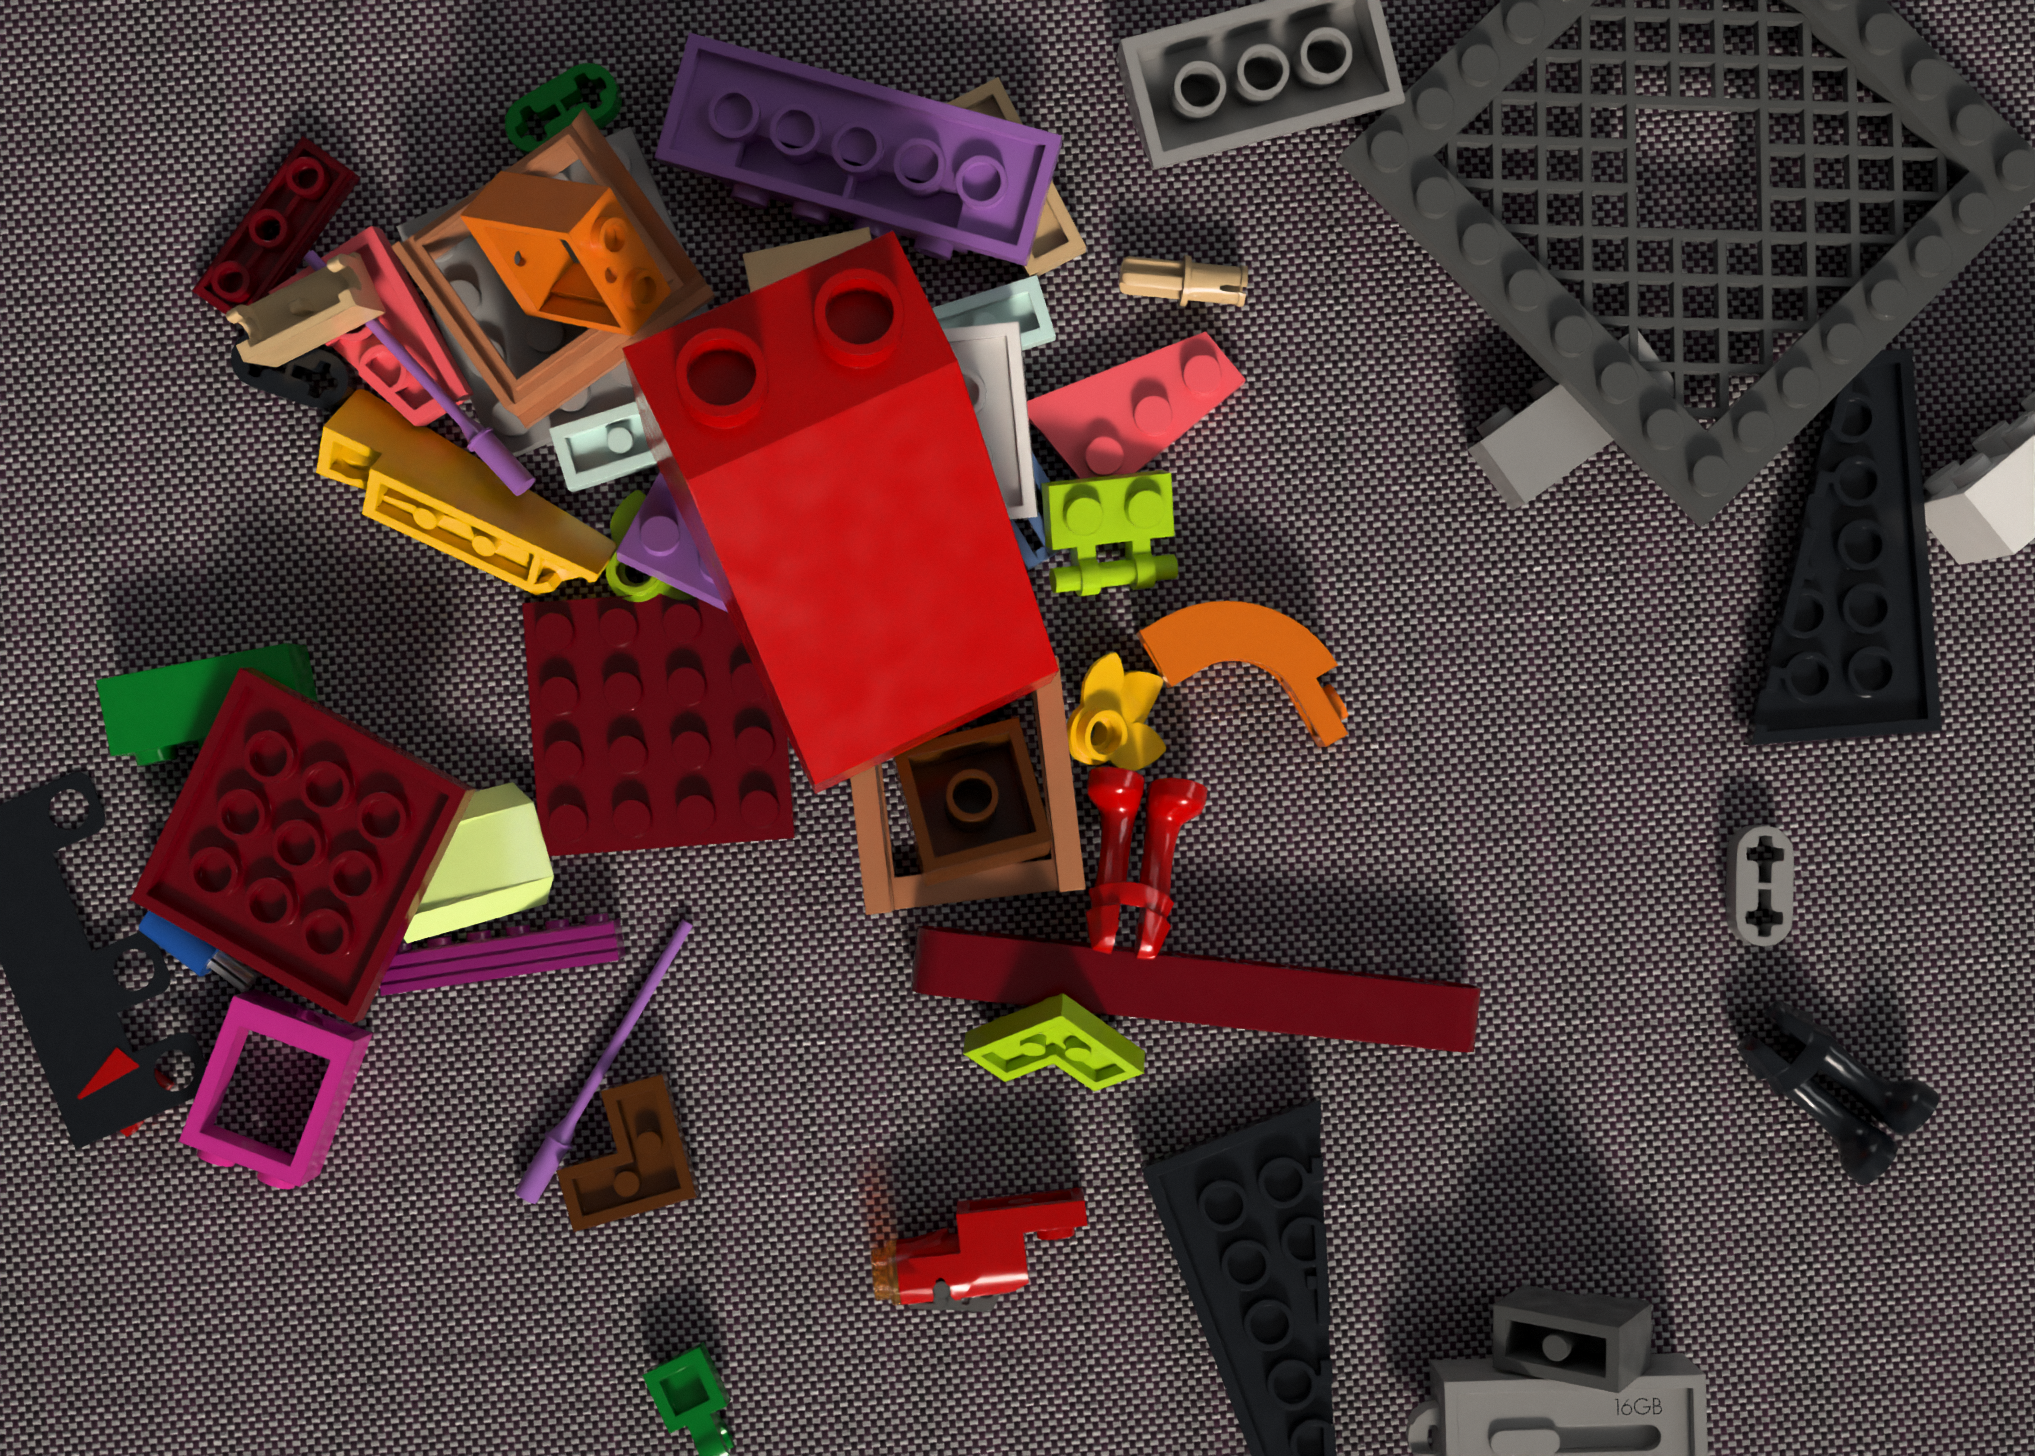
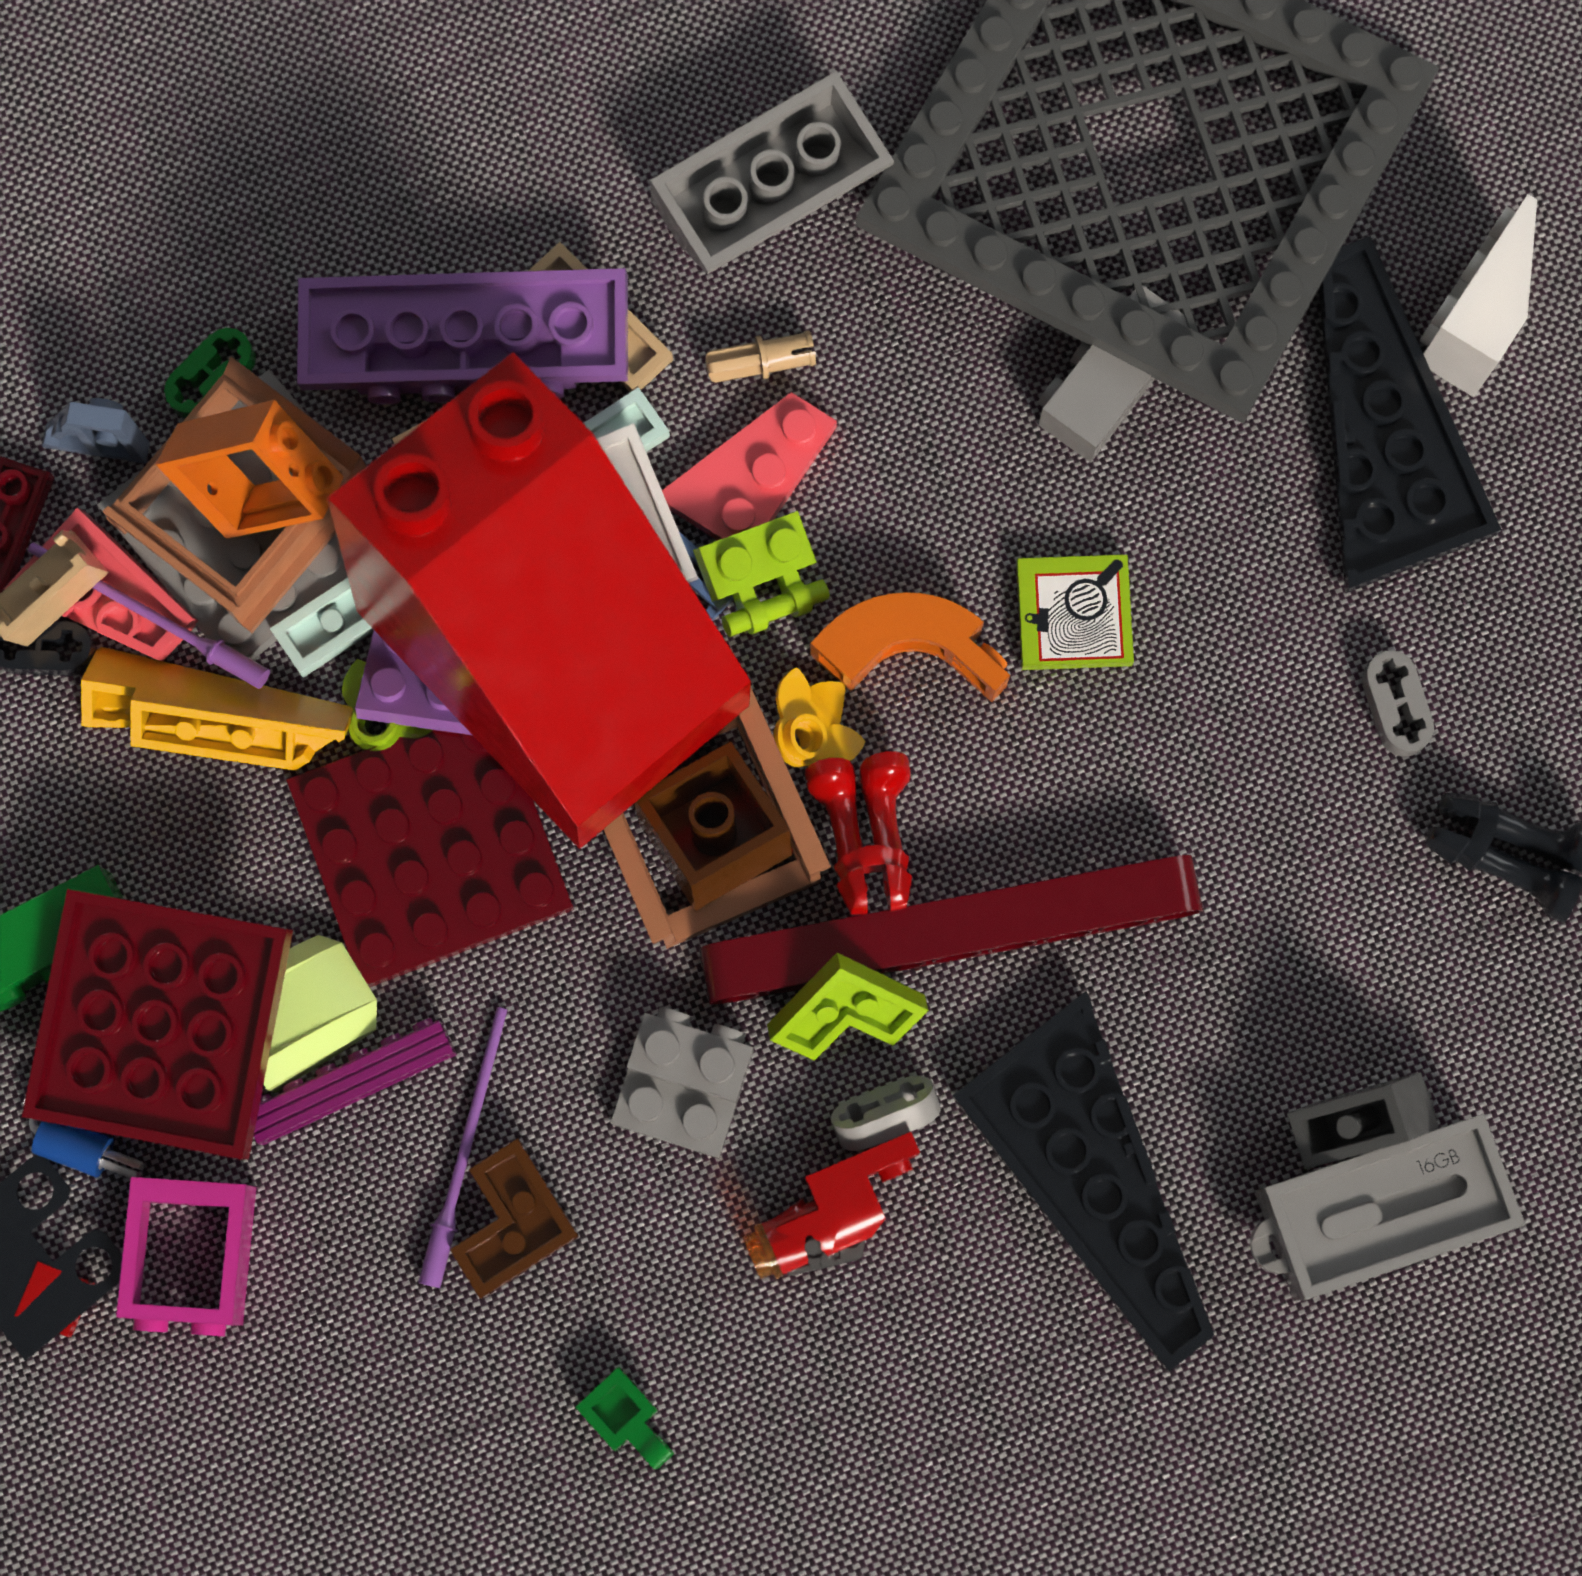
camera: 15 degrees left, 10 degrees down
none -> sand blue wing [42,398,150,464]
none -> light grey plate [610,1007,754,1159]
none -> light grey beam [831,1076,941,1151]
none -> tile [1016,554,1134,670]

